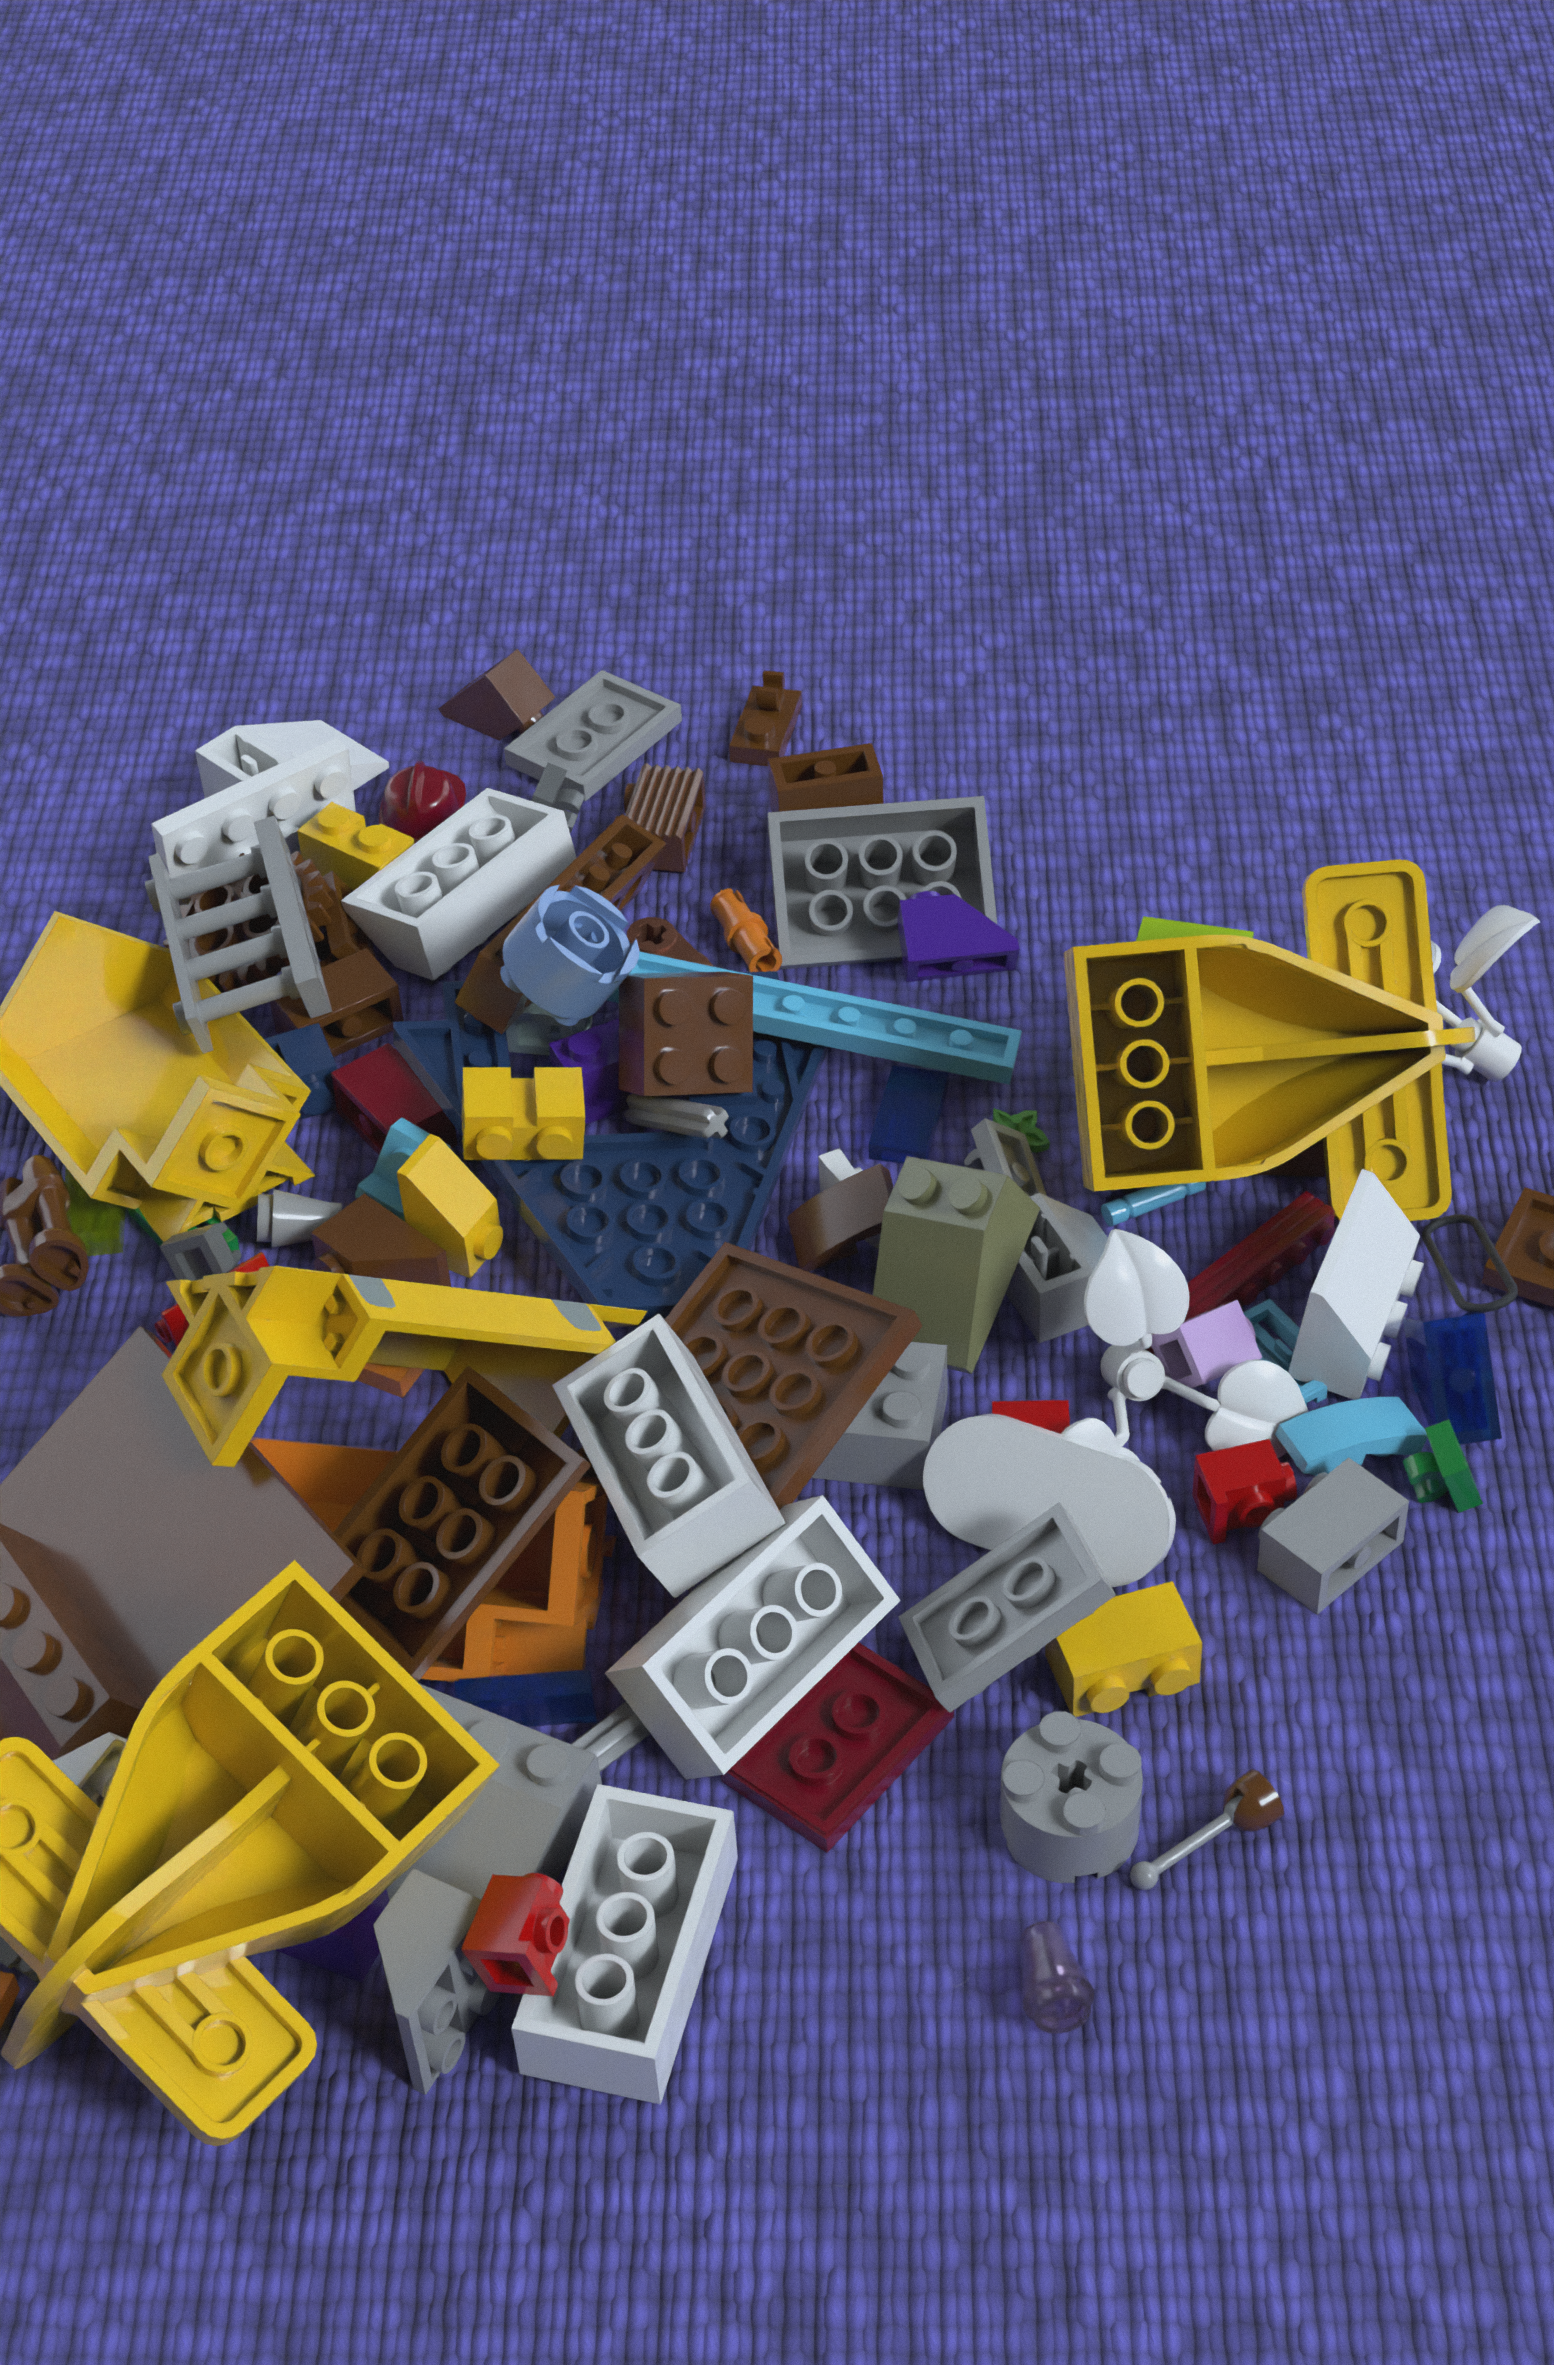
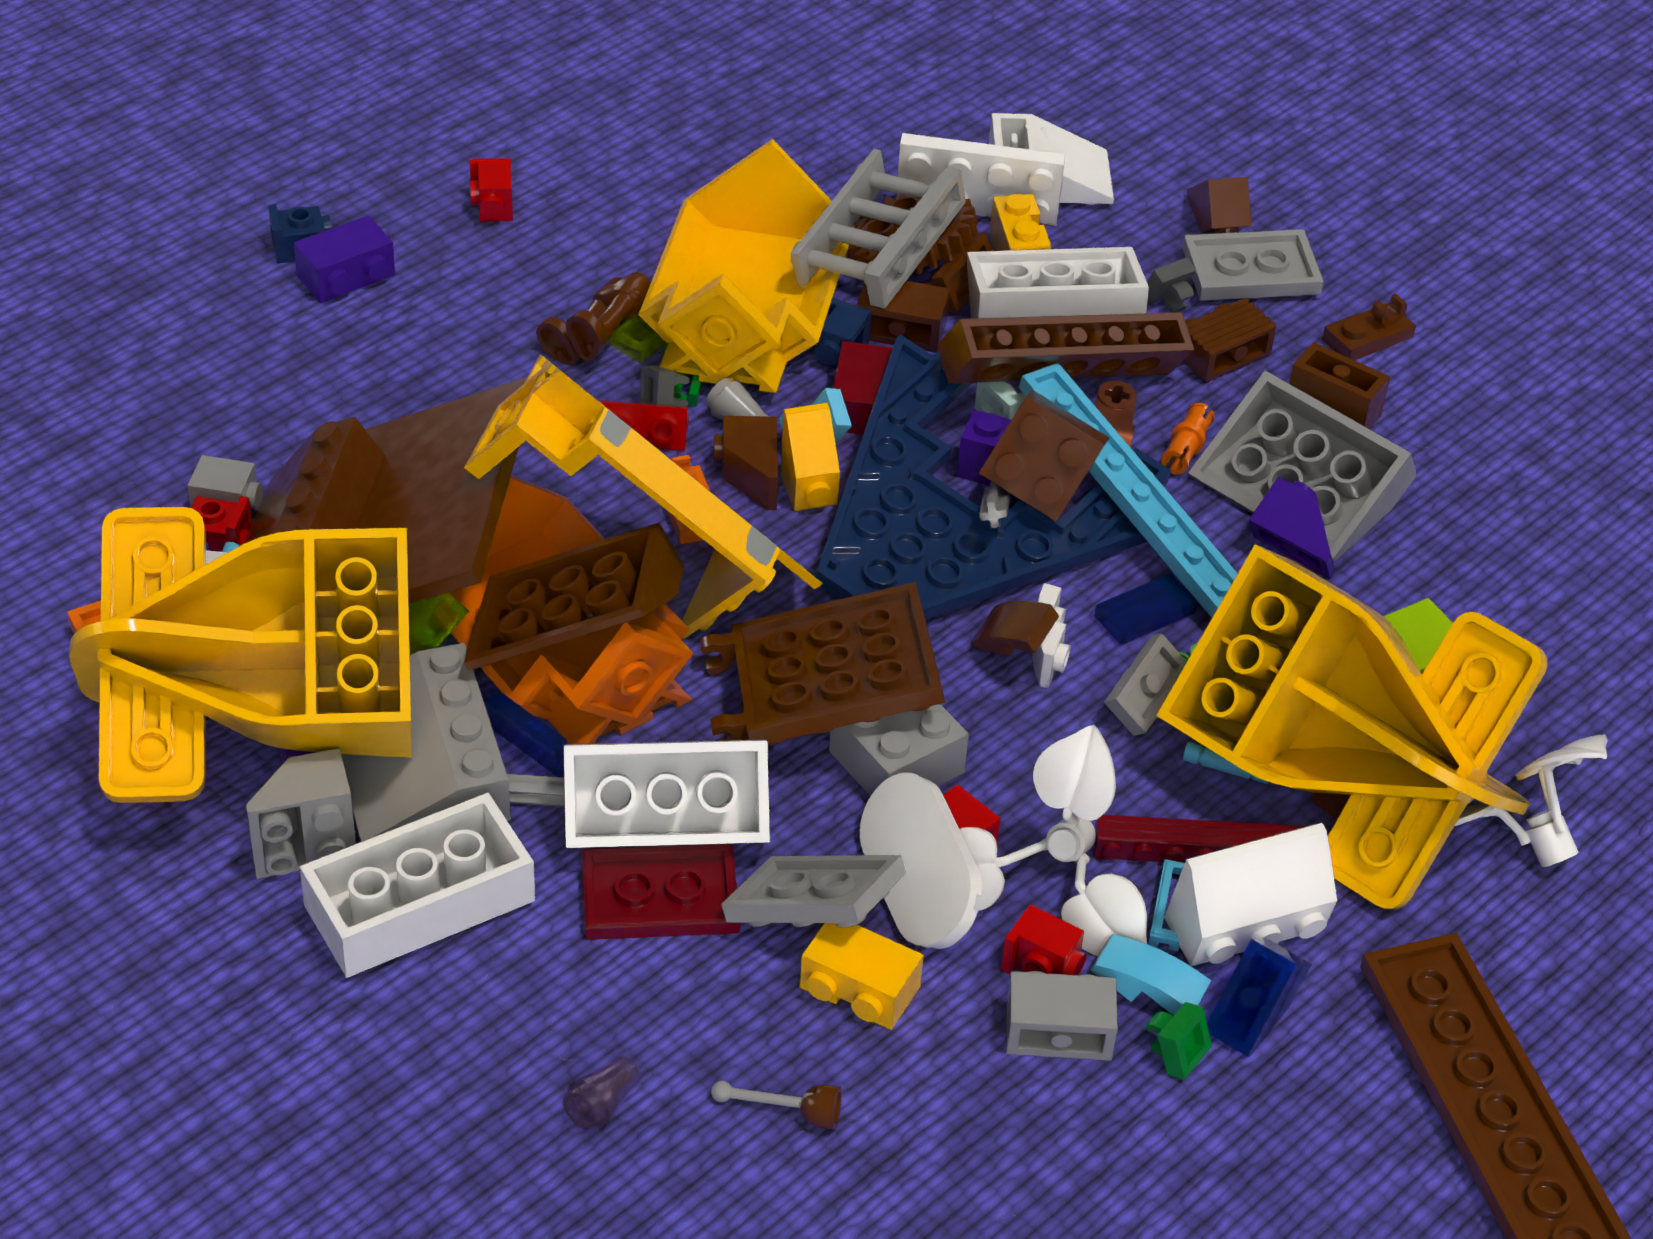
camera: 40 degrees right, 0 degrees up
dark red piece [378,761,466,844] -> none
red brick [461,1873,570,1997] -> none
yellow brick [462,1067,585,1160] -> none
medium blue brick [500,885,639,1026] -> none
white brick [552,1314,786,1598] -> none
olive slope [873,1156,1040,1374] -> none
light grey brick [1000,1711,1143,1883] -> none
light grey slope [1005,1193,1108,1343] -> none
lavender brick [1151,1300,1262,1395] -> none
black piece [1422,1214,1518,1313] -> none

